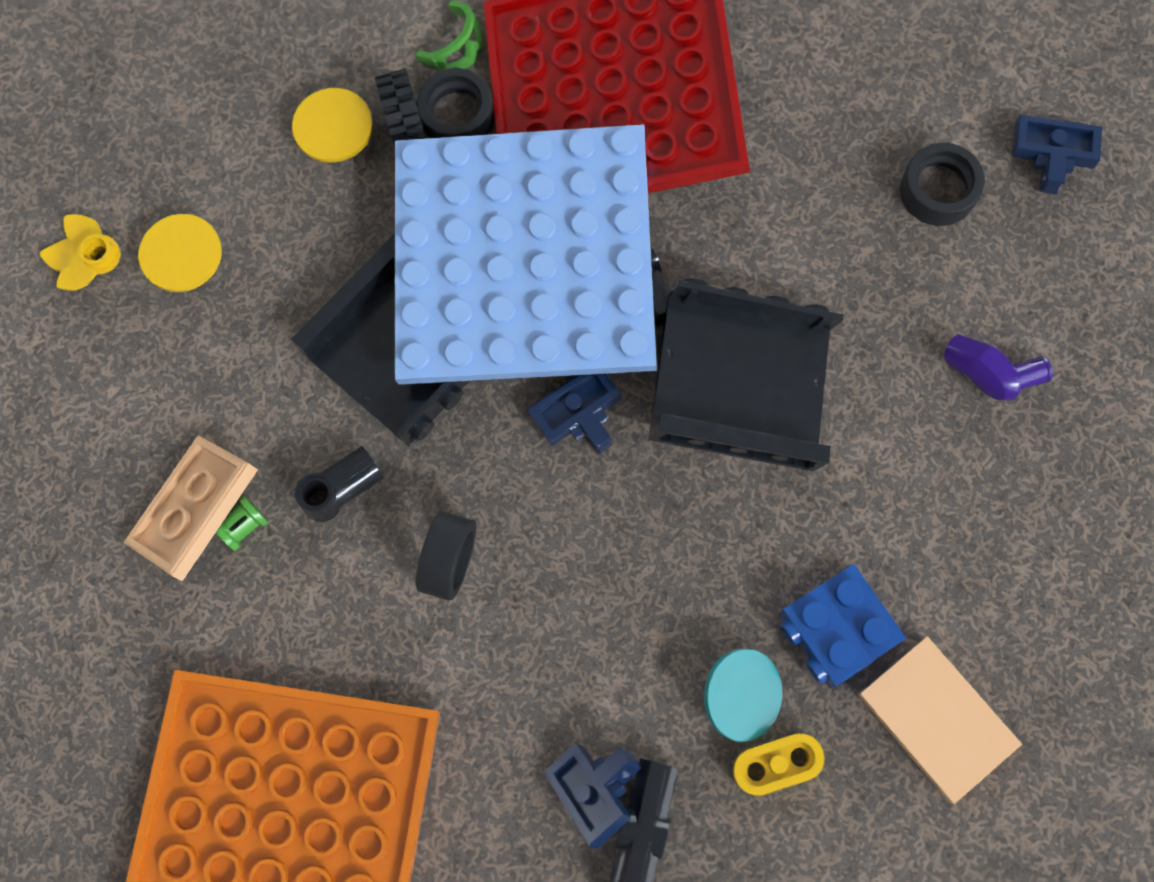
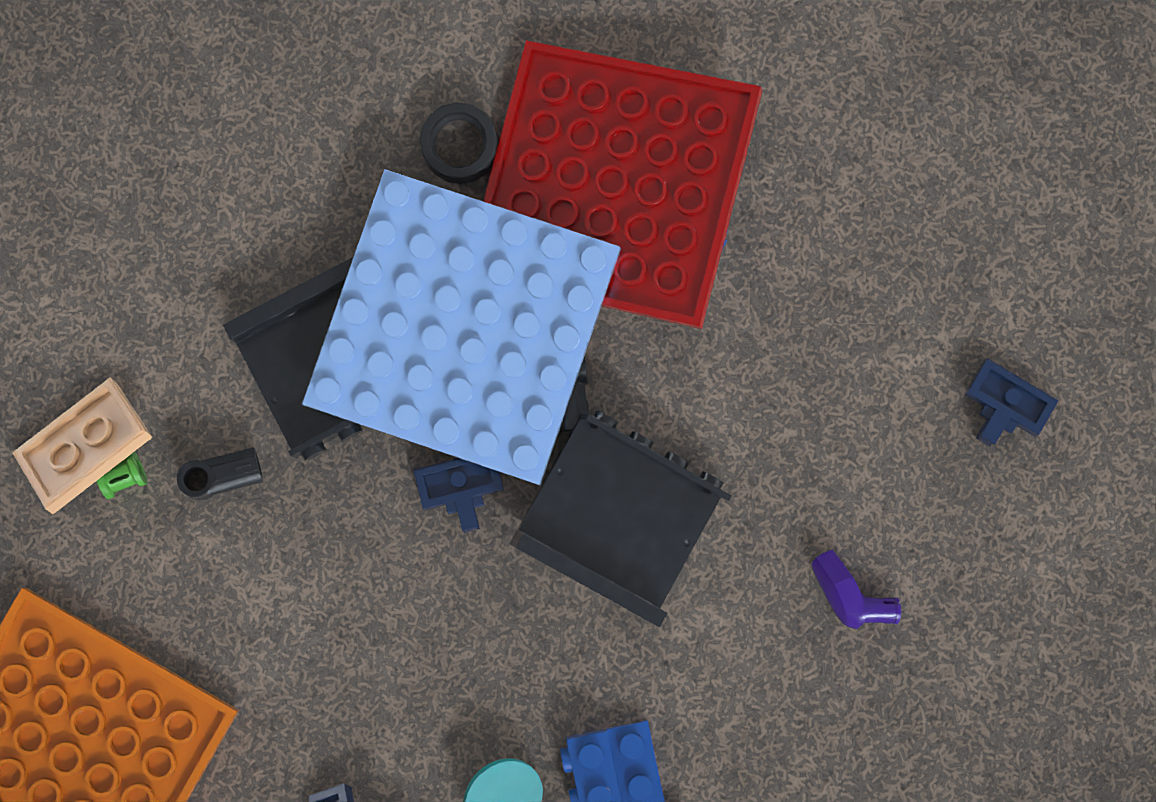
camera: 15 degrees right, 10 degrees up
yellow plate [40,214,121,291] -> none
yellow piece [138,214,222,292] -> none
yellow piece [292,88,373,163] -> none
black tyre [375,68,426,147] -> none
bright green helmet [415,0,485,71] -> none
black tyre [415,511,477,600] -> none
black tyre [900,142,985,226] -> none

